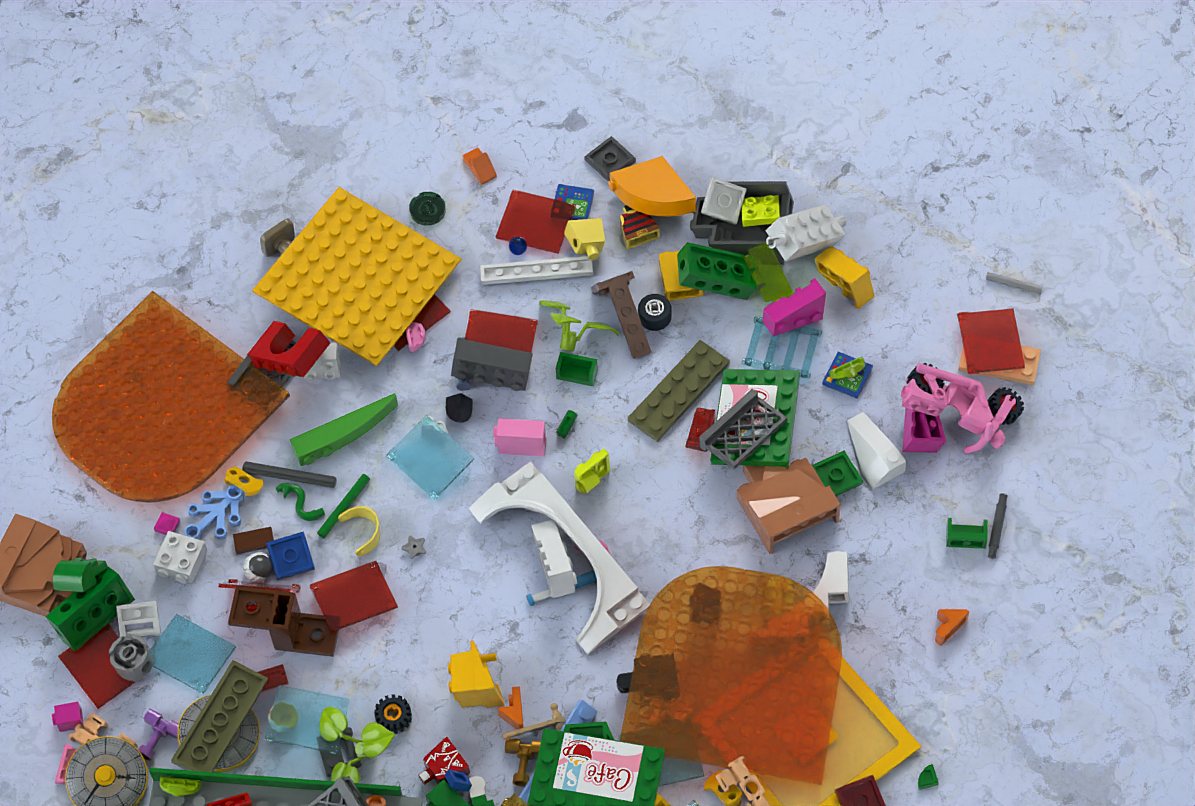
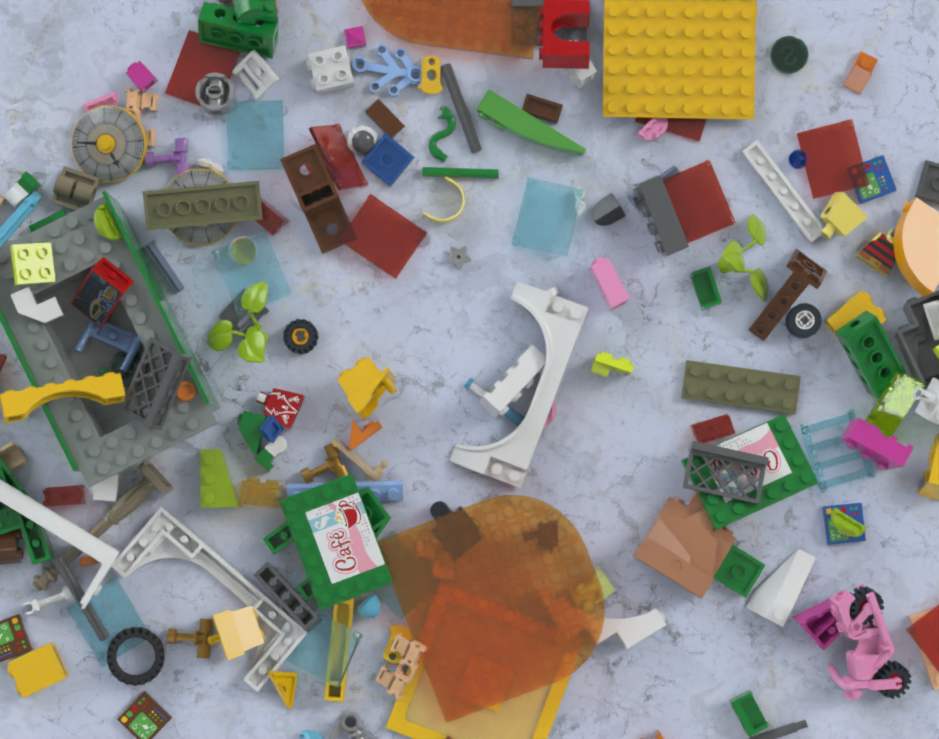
camera: 55 degrees right, 25 degrees up
green piece [556,410,578,438] -> none
none -> white piece [196,158,224,176]
none -> medium azure cone [357,594,382,619]
none -> reddish brown tile [522,94,563,124]

